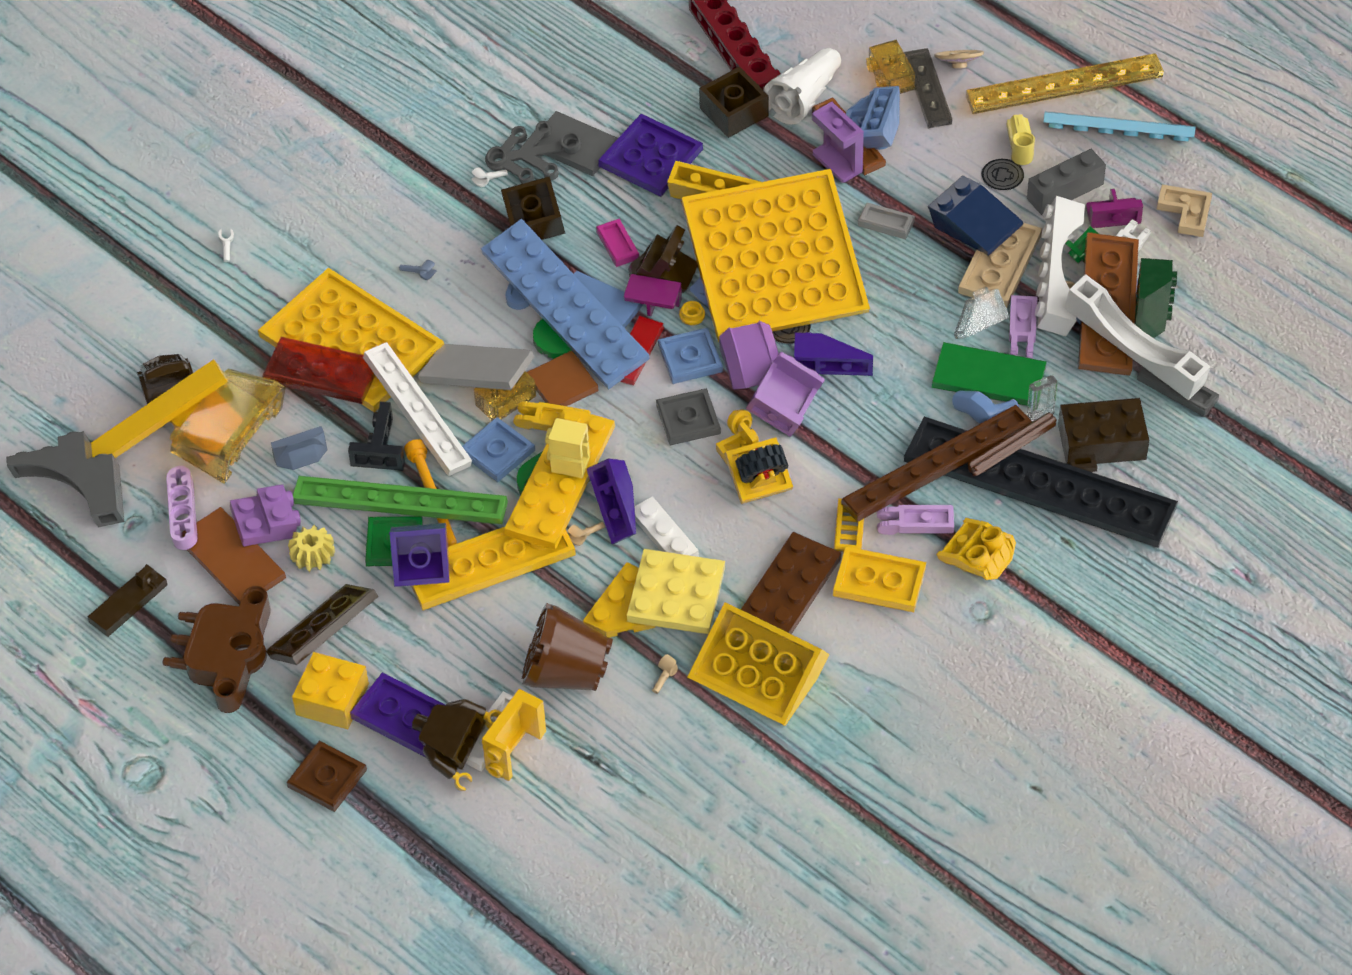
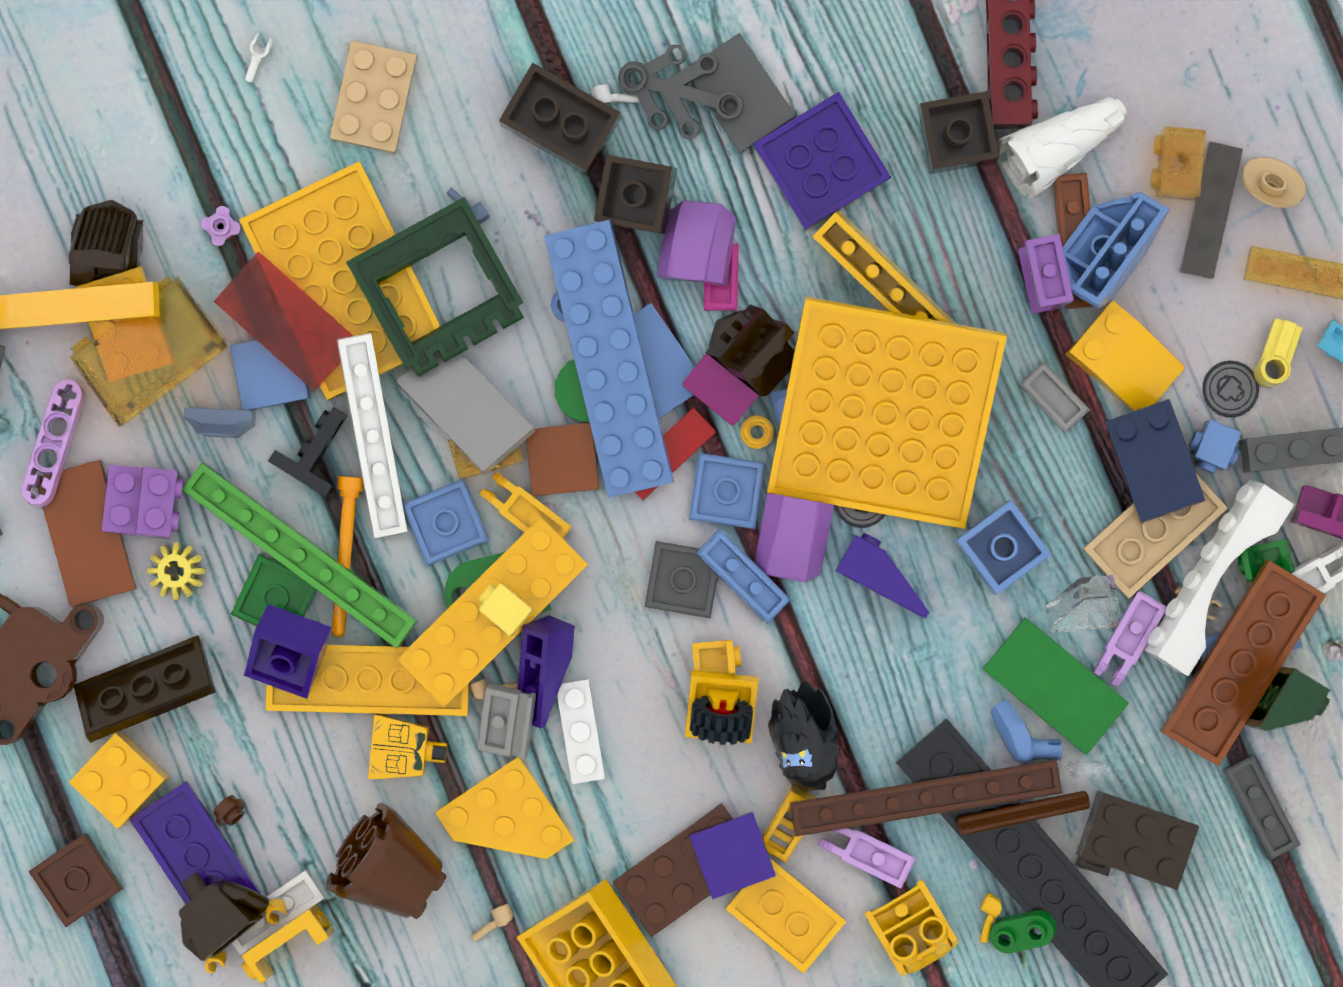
camera: 20 degrees right, 35 degrees up
light yellow plate [627,549,725,634] -> none
yellow plate [727,409,752,434] -> none
medium lavender panel [745,352,825,437] -> none
white arch [1064,274,1211,400] -> none
none -> lavender plate [201,206,241,246]
none -> reddish brown plate [213,795,245,826]
none -> medium blue tile [230,333,310,410]
none -> tan plate [330,40,417,154]
none -> dark green hinge [346,197,524,377]
none -> yellow torso [368,714,447,779]
none -> light grey plate [478,683,536,760]
none -> dark brown brick [499,62,621,176]
none -> medium lavender slope [657,200,736,287]
none -> dark purple tile [689,812,776,899]
none -> medium blue tile [695,529,791,624]
none -> black head [768,681,840,792]
none -> medium blue brick [954,500,1052,595]
none -> yellow hand [979,893,1002,943]
none -> green plate [990,910,1057,953]
none -> yellow slope [1065,300,1185,411]
none -> medium blue brick [1189,419,1242,474]

